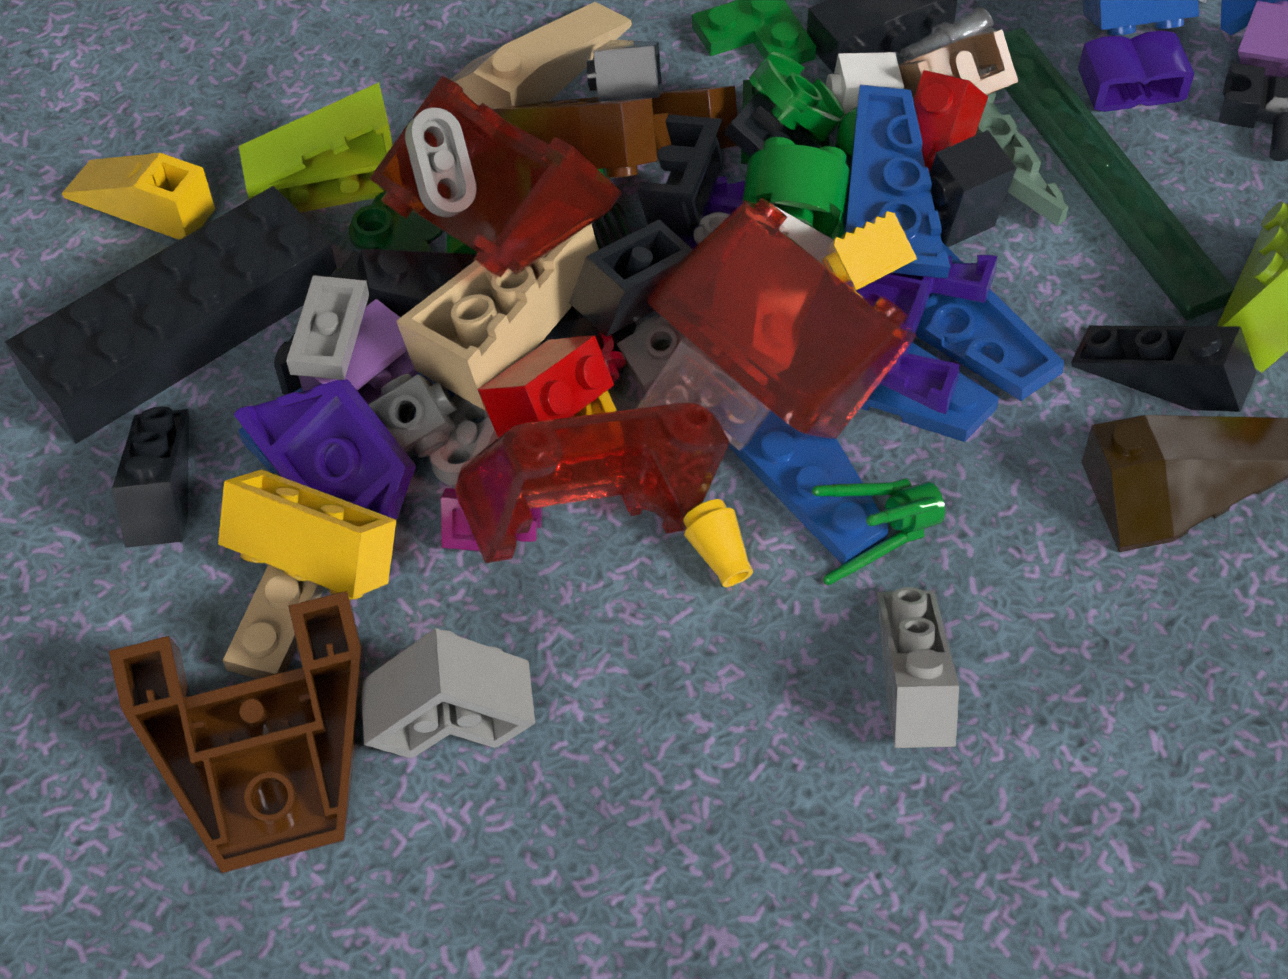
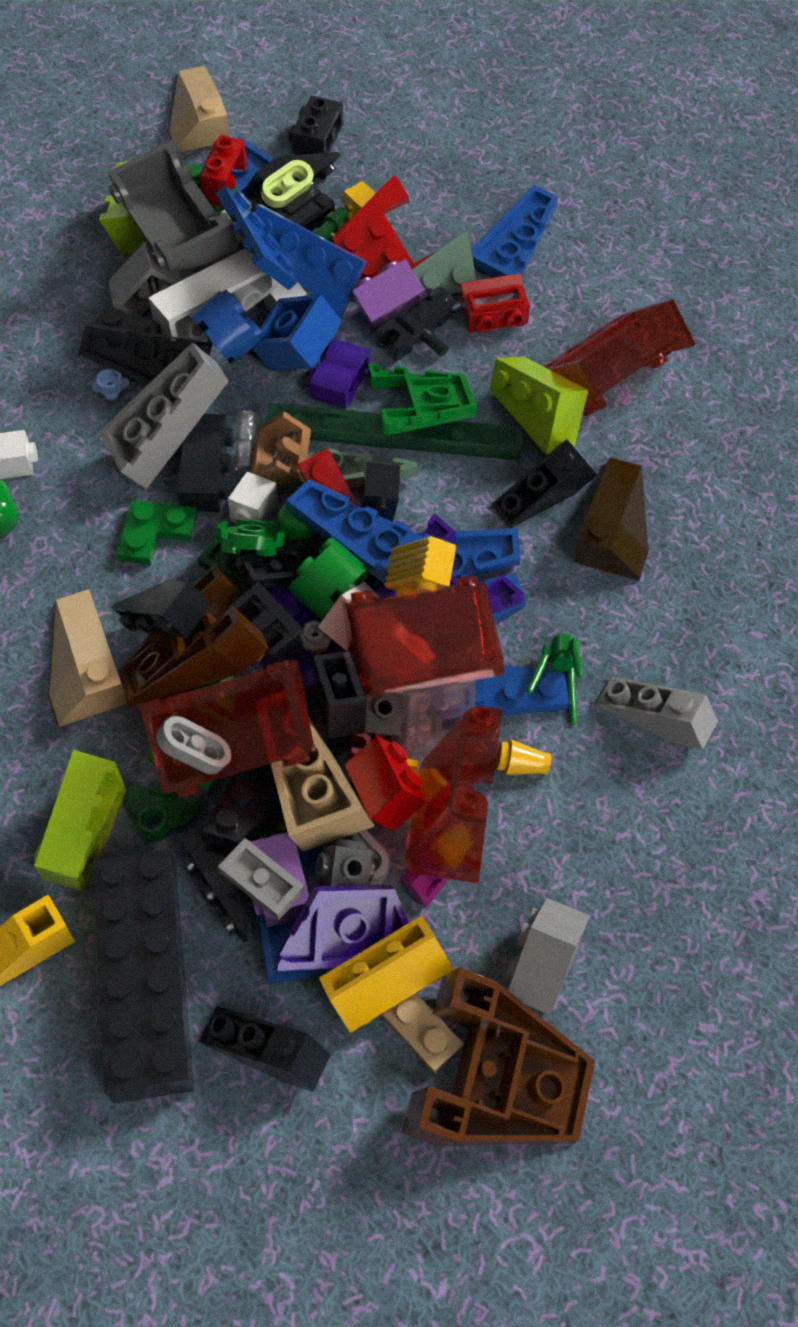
camera: 60 degrees left, 5 degrees up
none -> green wing [368,363,477,436]

